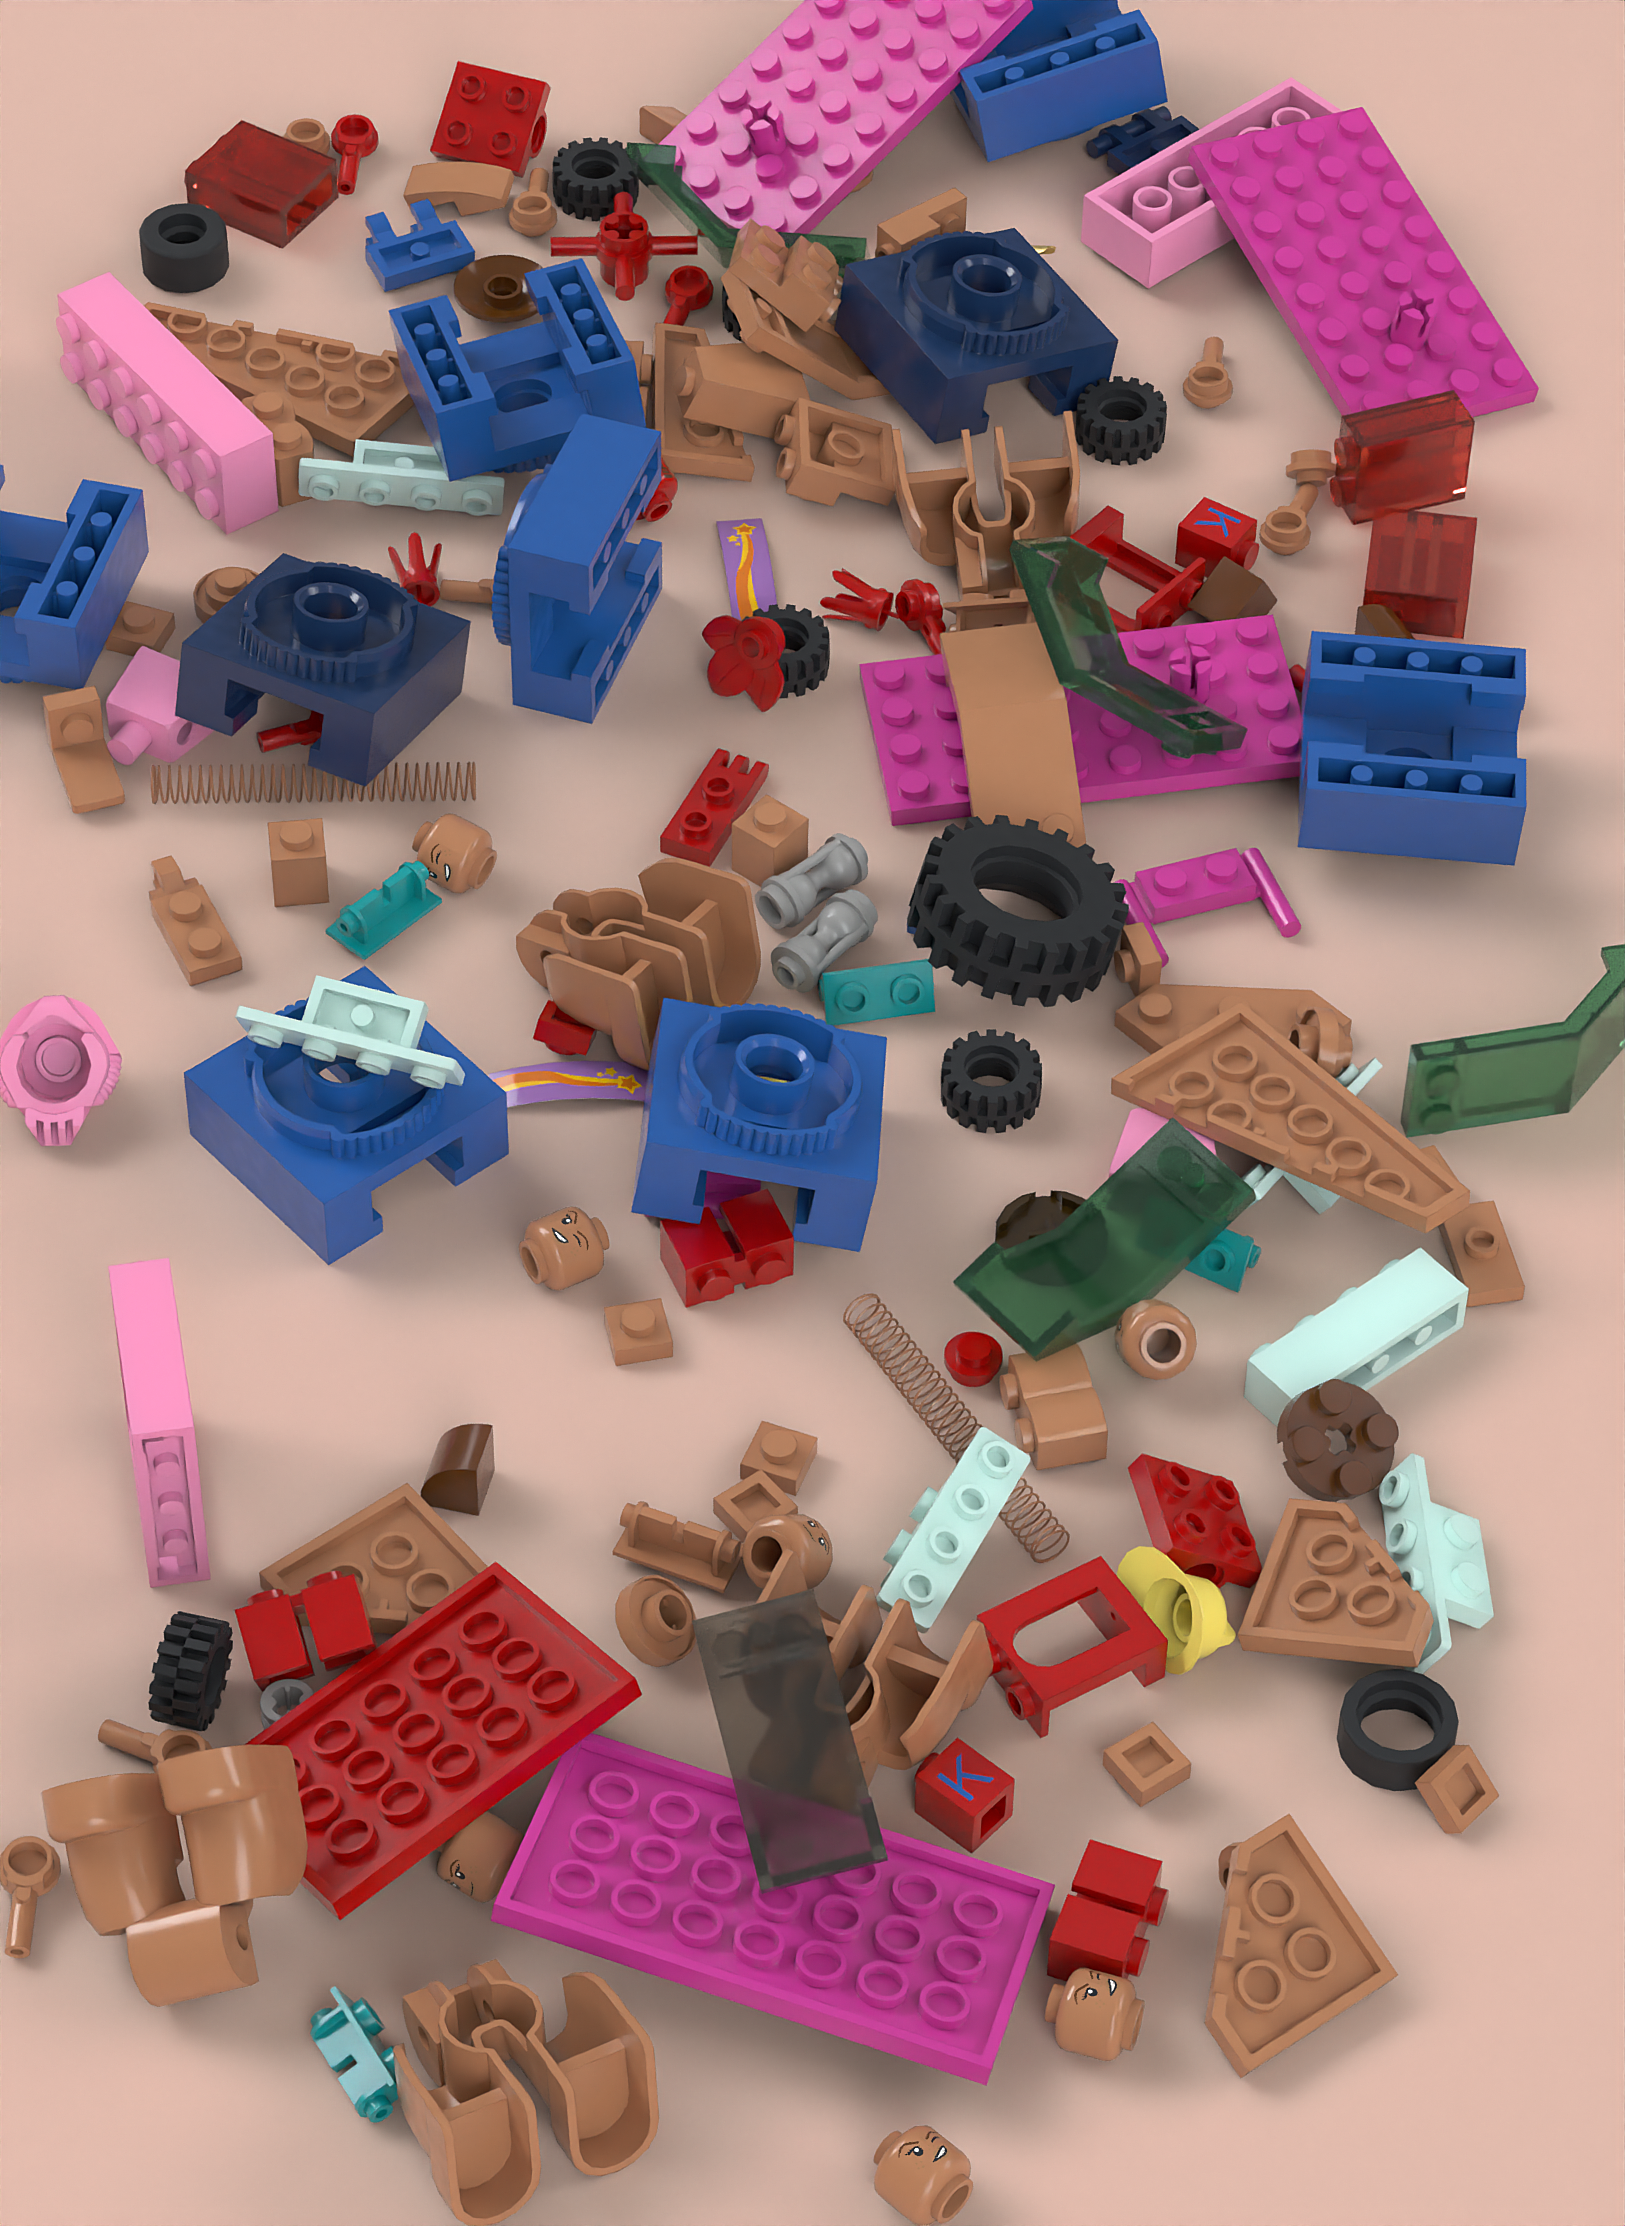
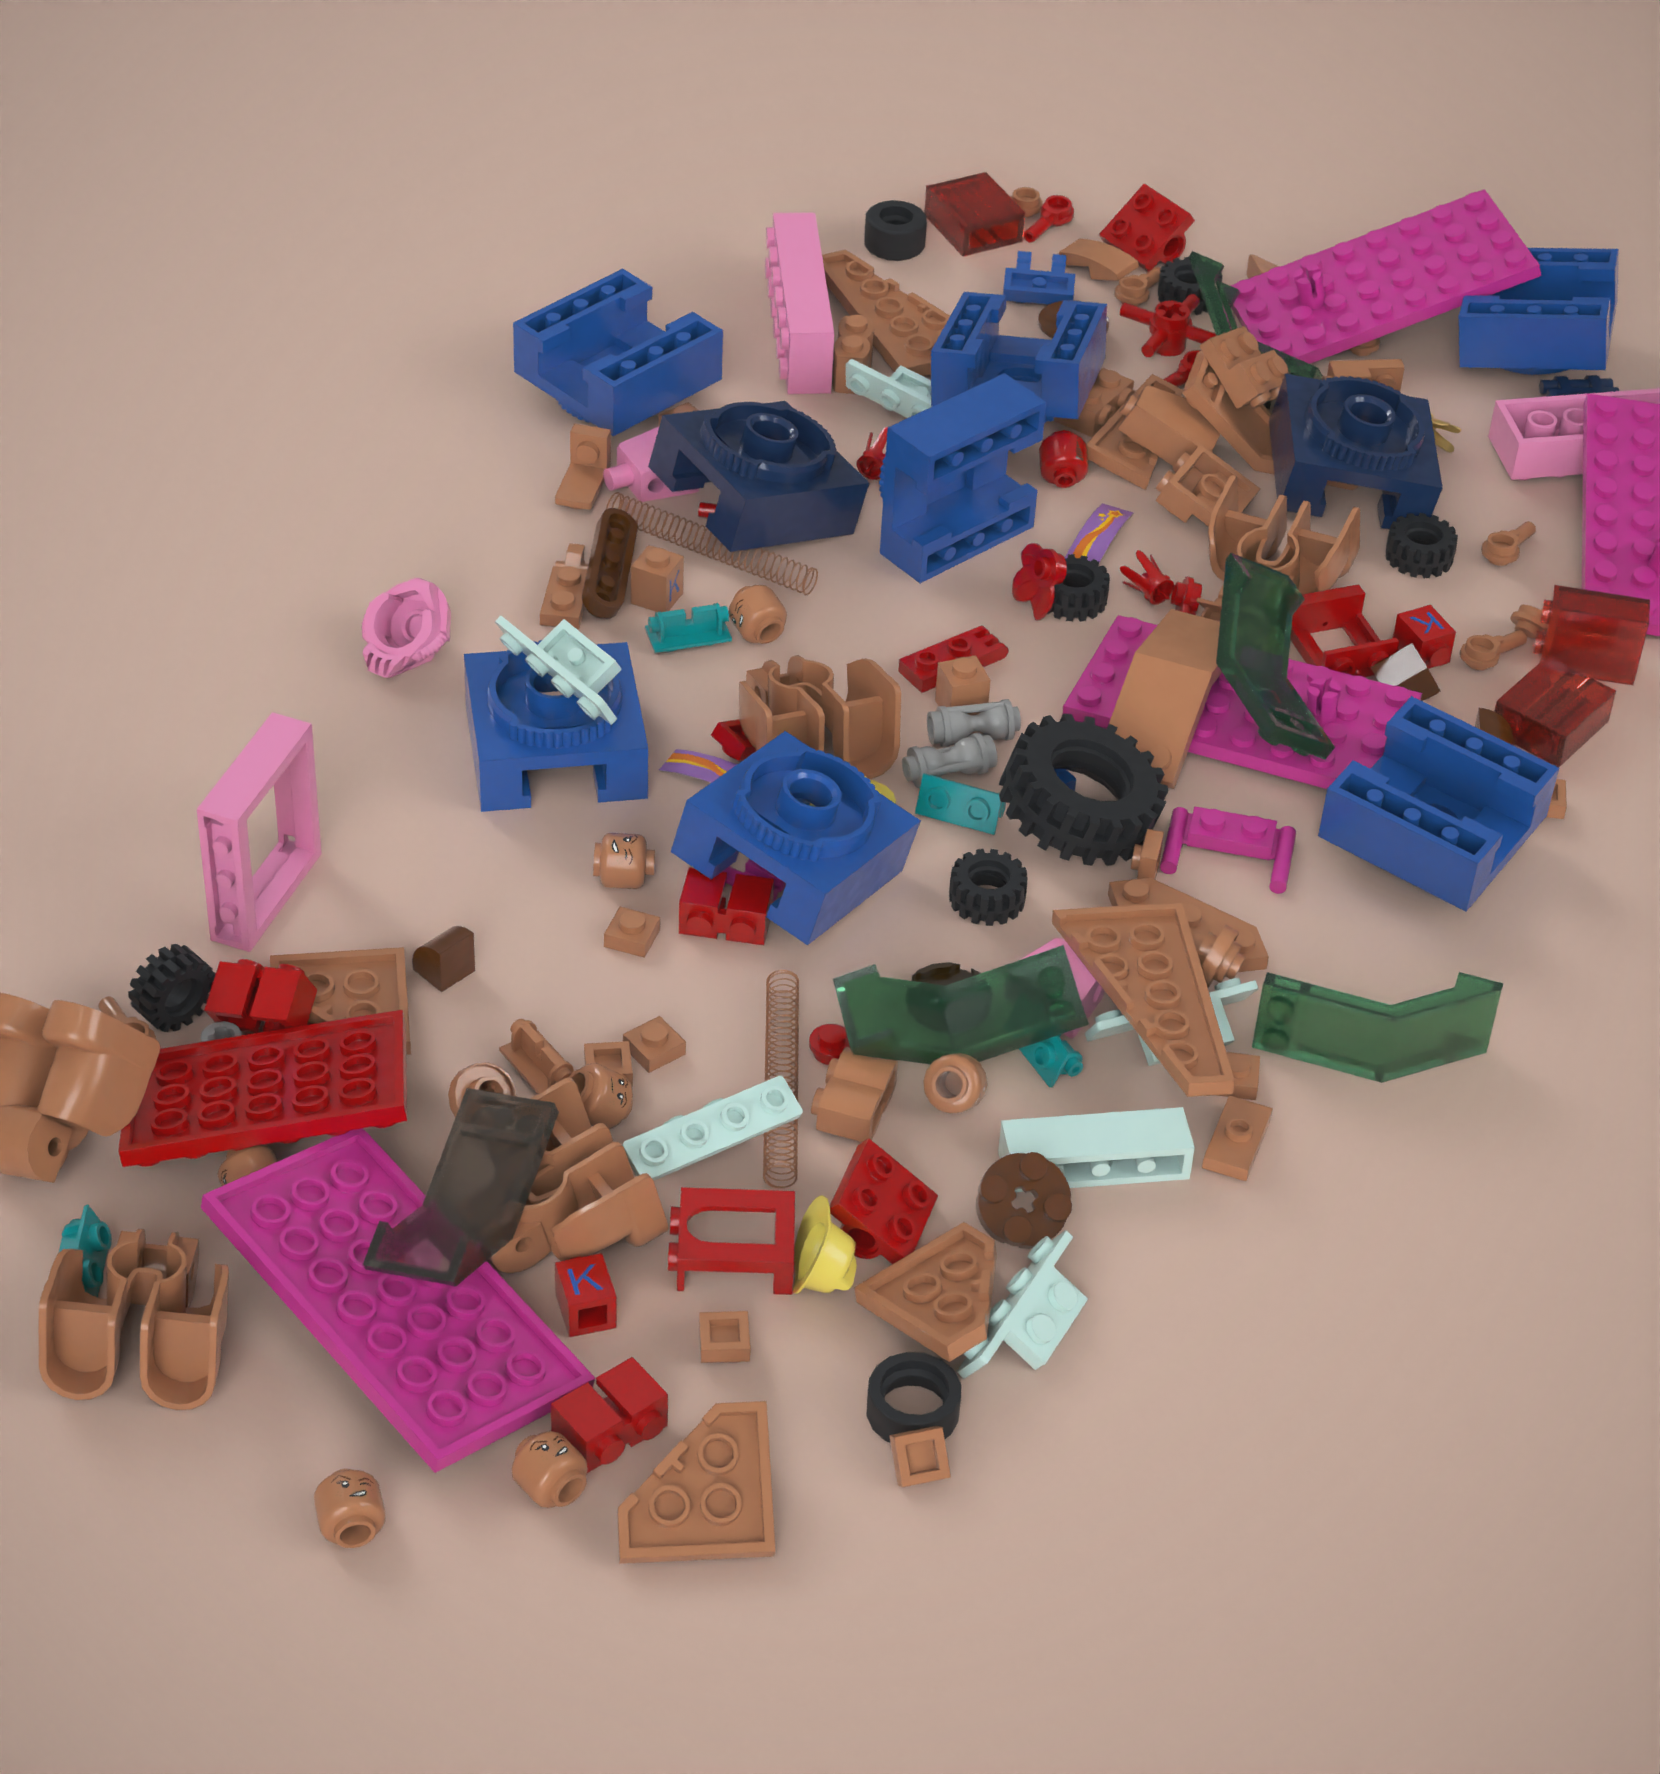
camera: 30 degrees right, 5 degrees down
none -> reddish brown plate [582,508,638,618]

